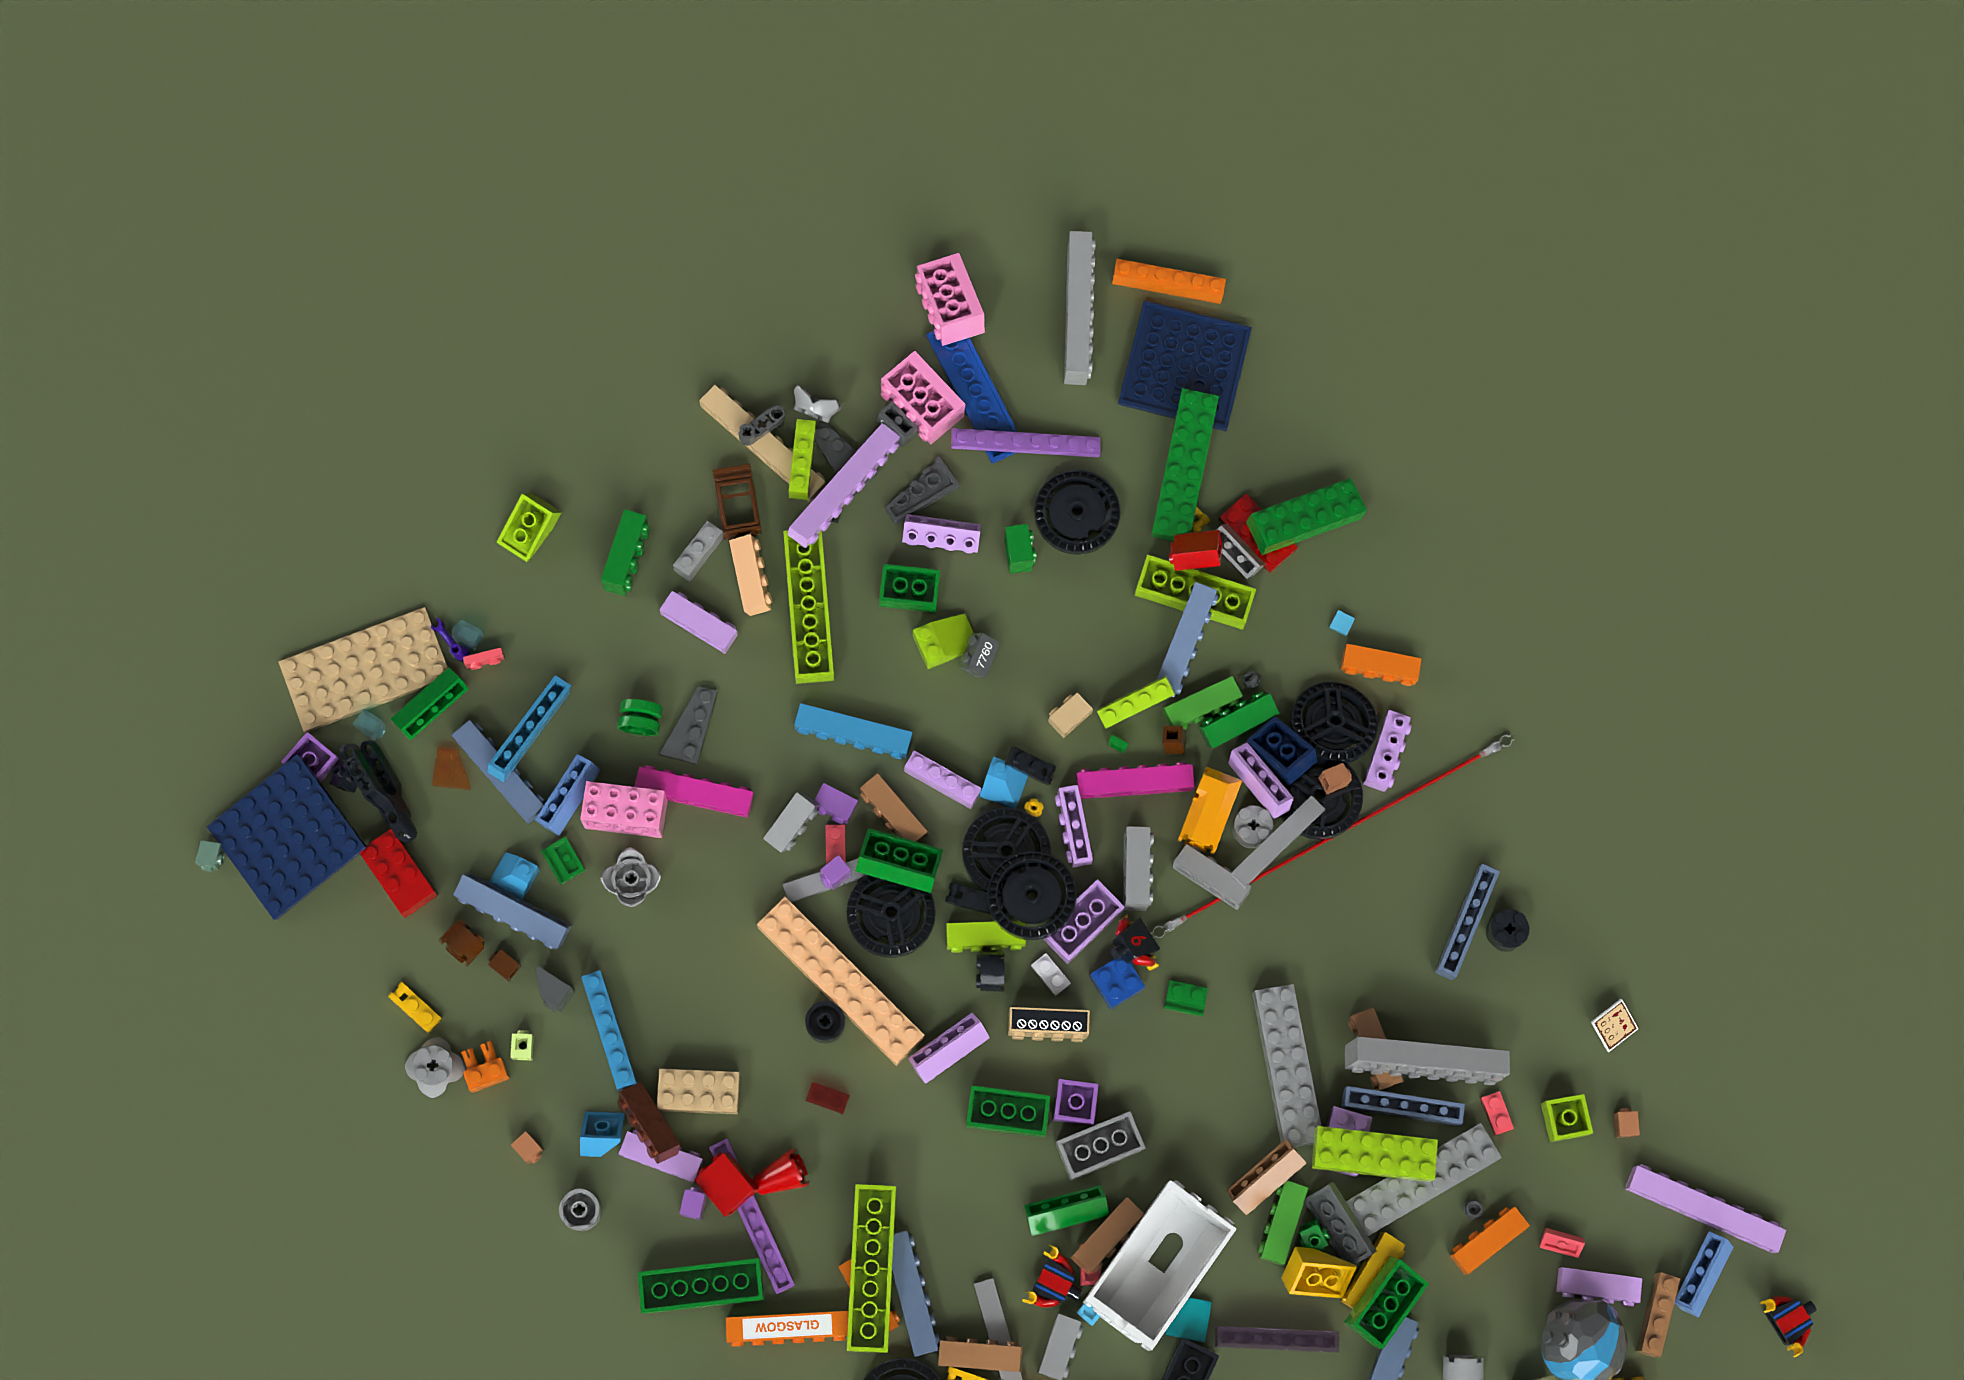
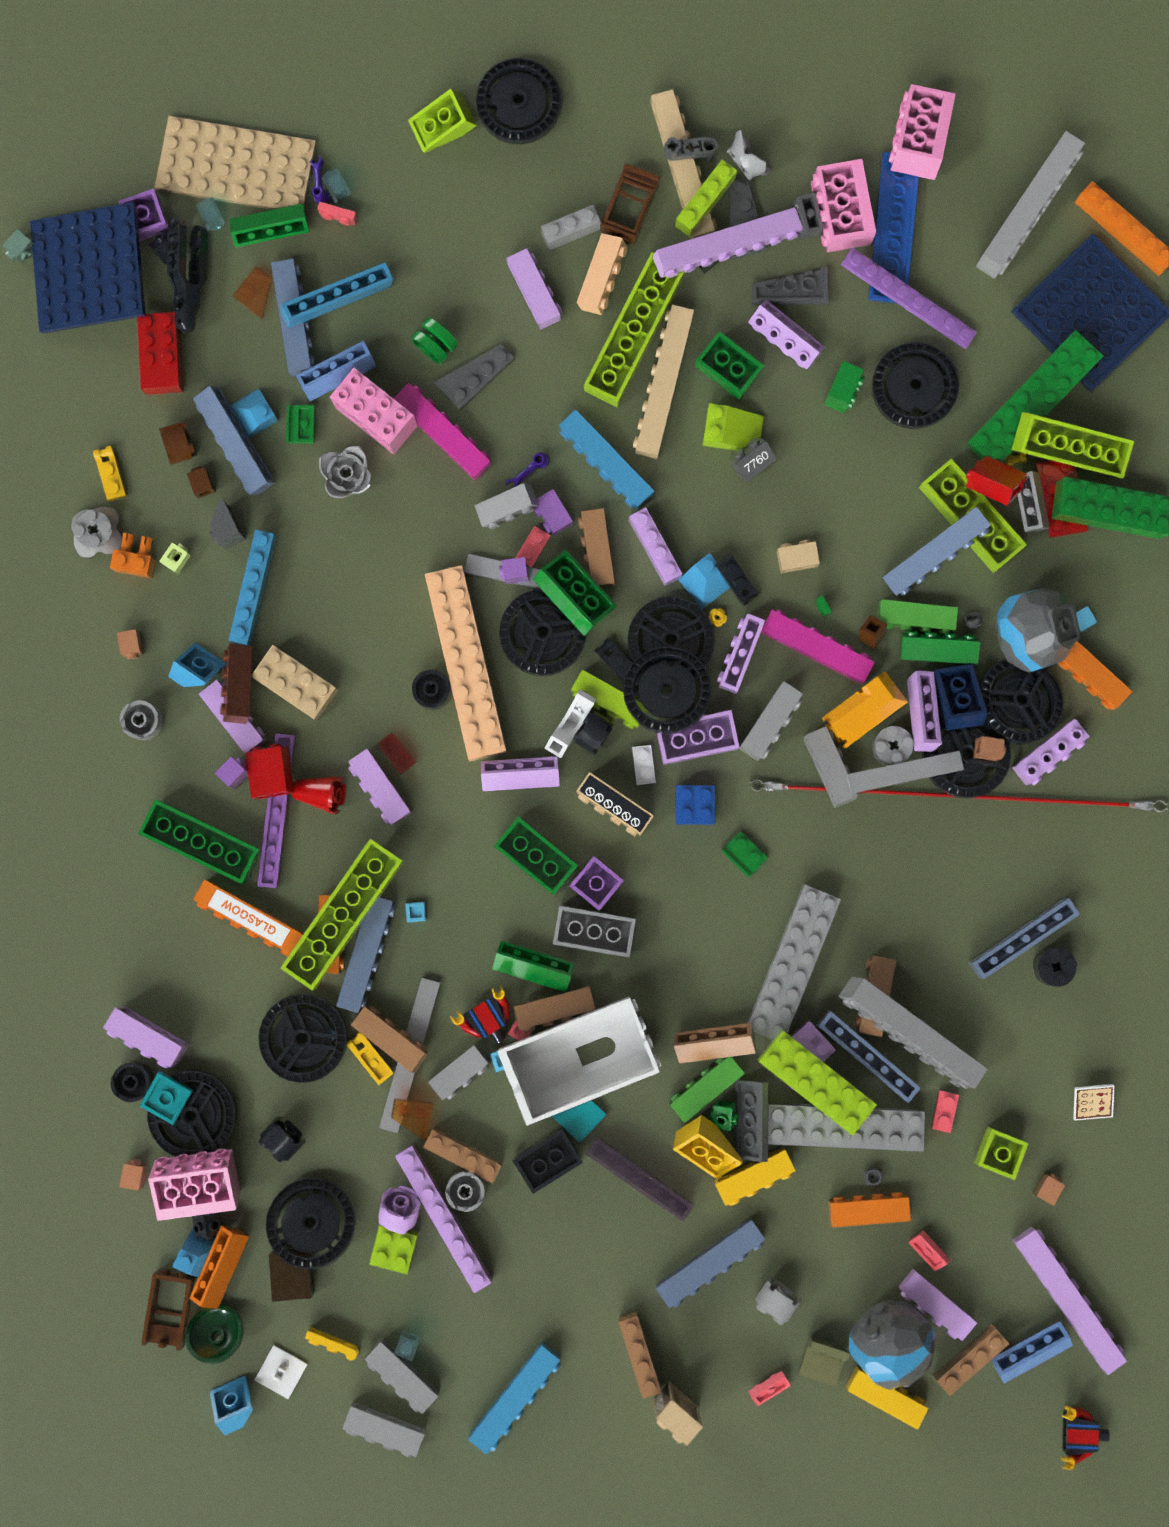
camera: 45 degrees right, 10 degrees up
green brick [601,509,651,597] -> none
lime brick [1097,675,1175,728] -> none
black torso [1111,914,1160,971] -> none
green brick [1344,1257,1429,1350] -> none
none -> lavender brick [348,749,412,826]
none -> medium azure tile [405,901,427,922]
none -> black piece [476,58,562,144]
none -> dark purple brick [505,453,549,487]
none -> white arch [545,689,597,758]
none -> tan brick [633,305,694,459]
none -> dark grey rock [995,588,1080,672]
none -> lime brick [1011,412,1134,478]

